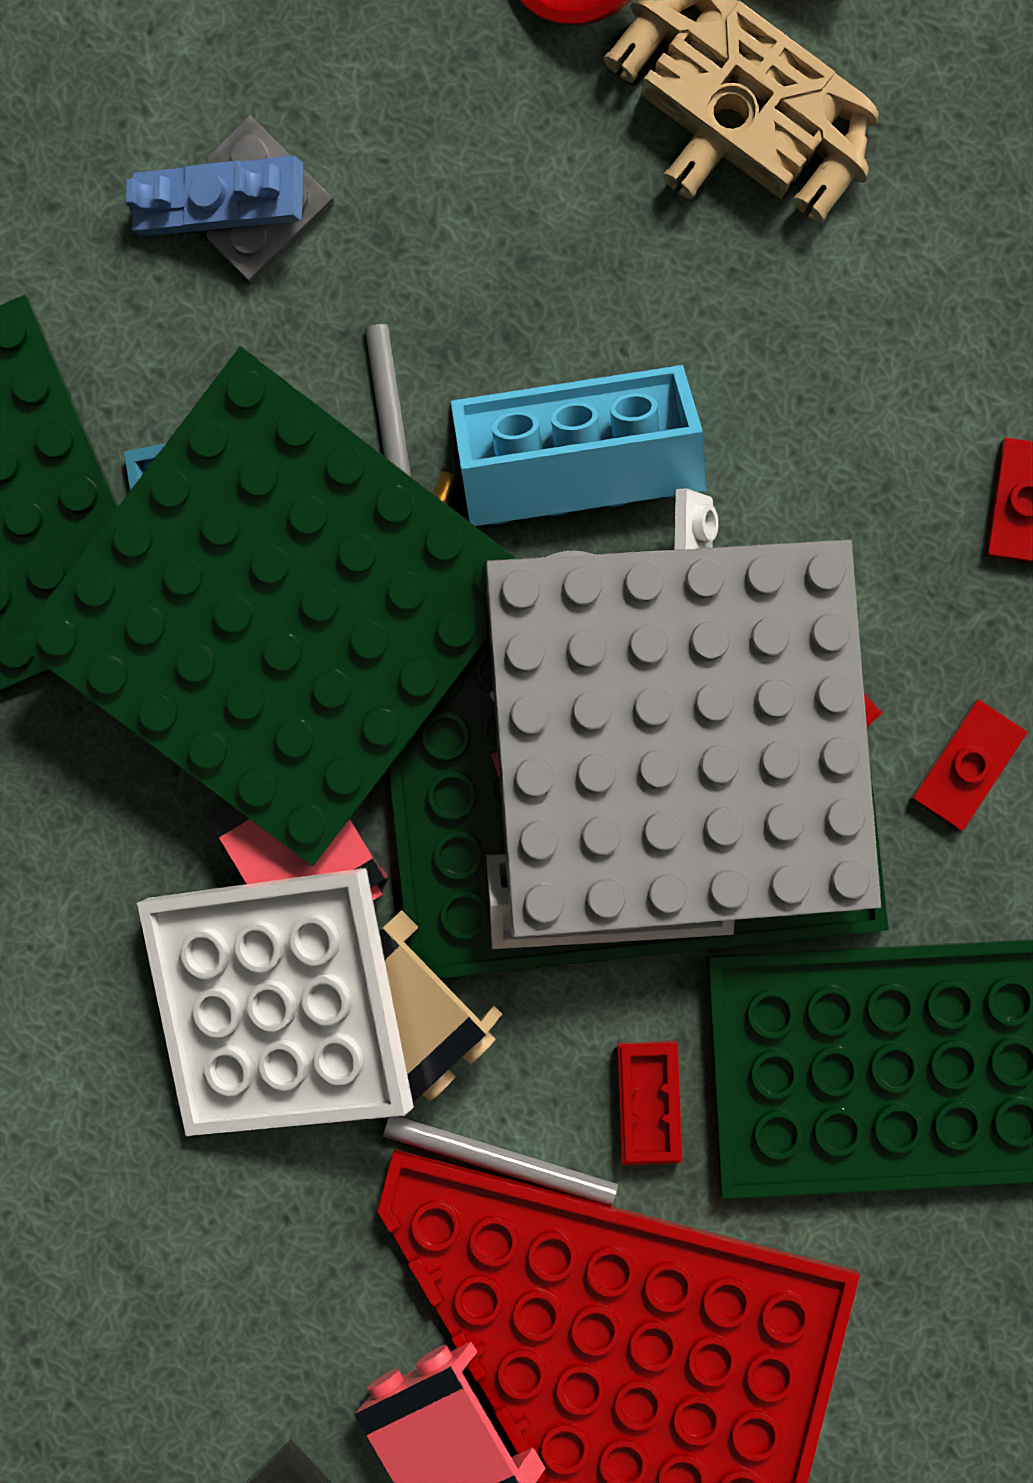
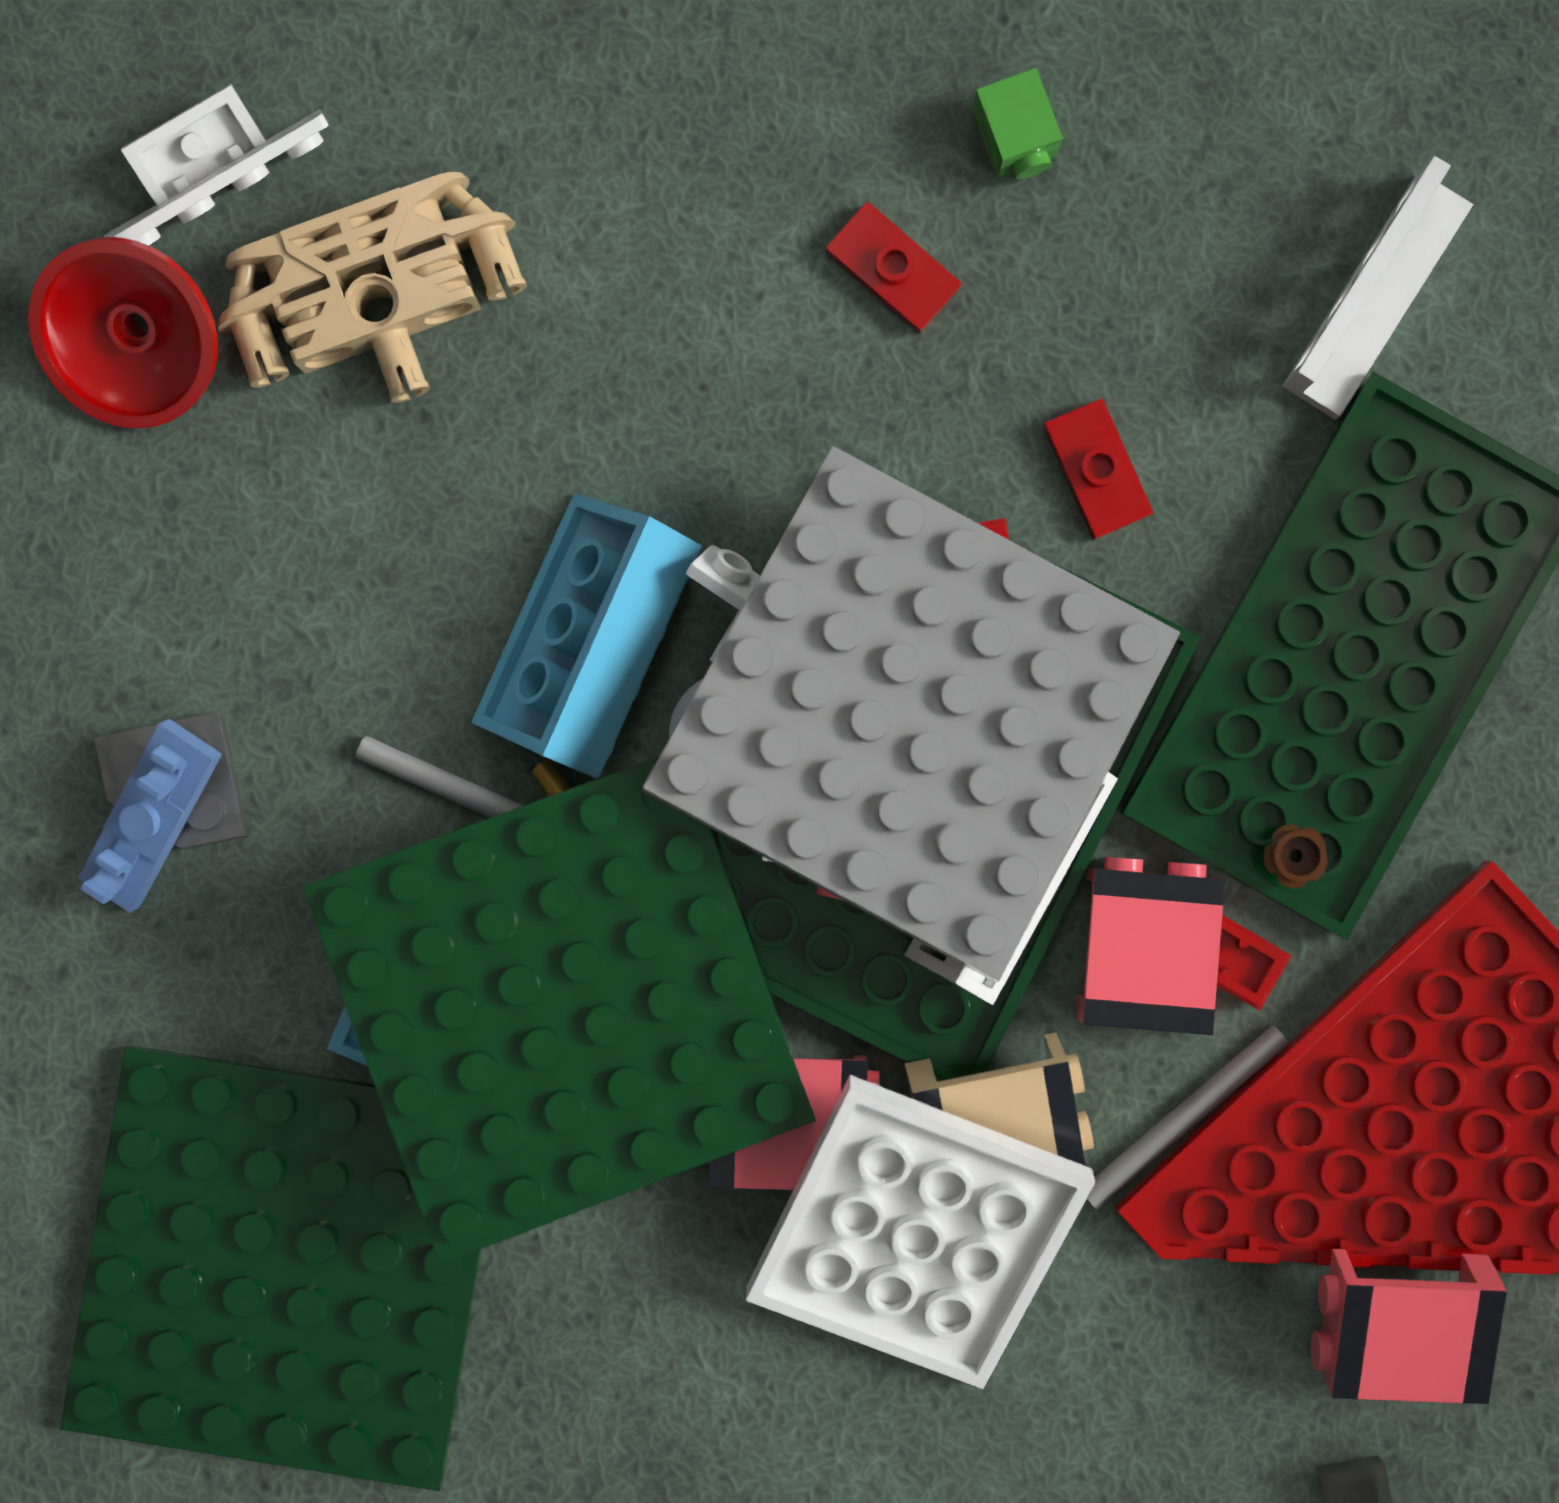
camera: 50 degrees left, 0 degrees up
none -> coral panel [1075,857,1225,1035]
none -> reddish brown plate [1263,824,1328,888]

